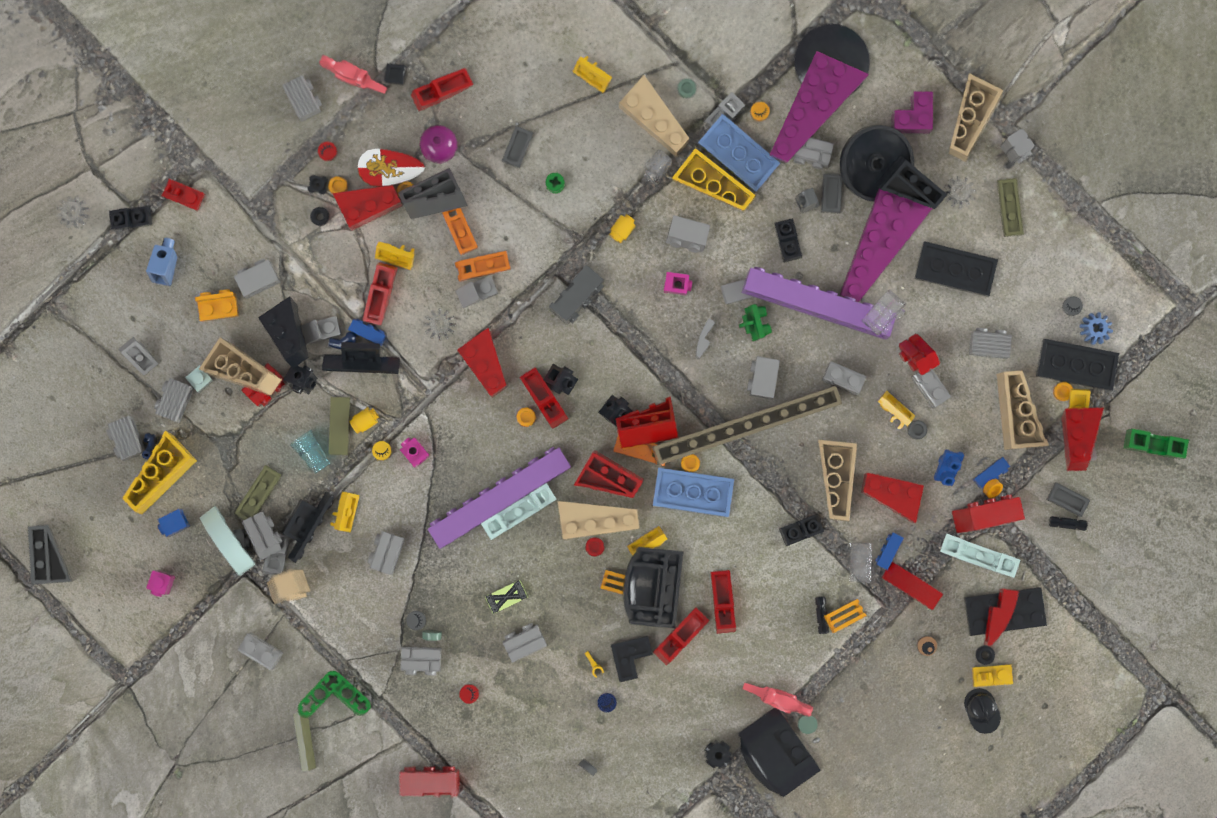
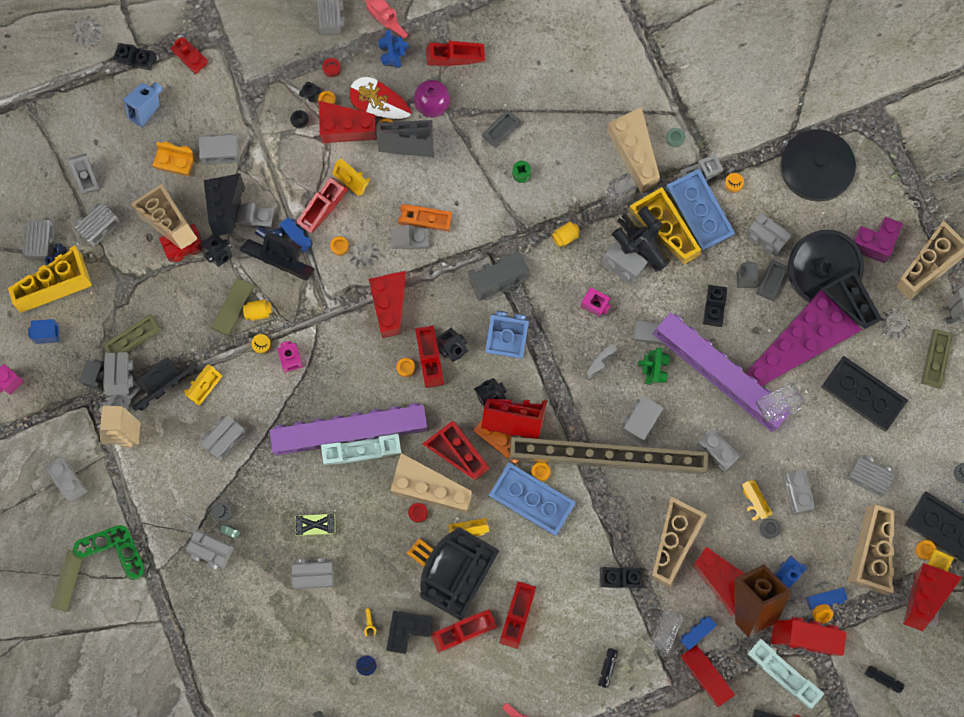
camera: 25 degrees right, 10 degrees down
light aqua plate [185,365,213,393] -> none
light aqua slope [200,506,255,576] -> none
clear light blue plant [290,430,330,474] -> none
black tile [384,63,406,85] -> none
wedge [399,766,460,797] -> none
orange plate [442,208,478,255] -> none
red tile [459,684,479,704] -> none
yellow plate [572,56,612,93] -> none
magenta wing [769,51,869,163] -> none
light orange tile [824,599,867,633] -> none
red brick [899,334,940,375] -> none
dark grey tile [1046,482,1090,517] -> none
none -> light orange tile [330,236,349,256]
none -> blue hips [378,30,409,68]
none -> medium blue plate [485,311,529,359]
none -> black wheel [611,206,670,272]
none -> reddish brown slope [734,564,792,638]

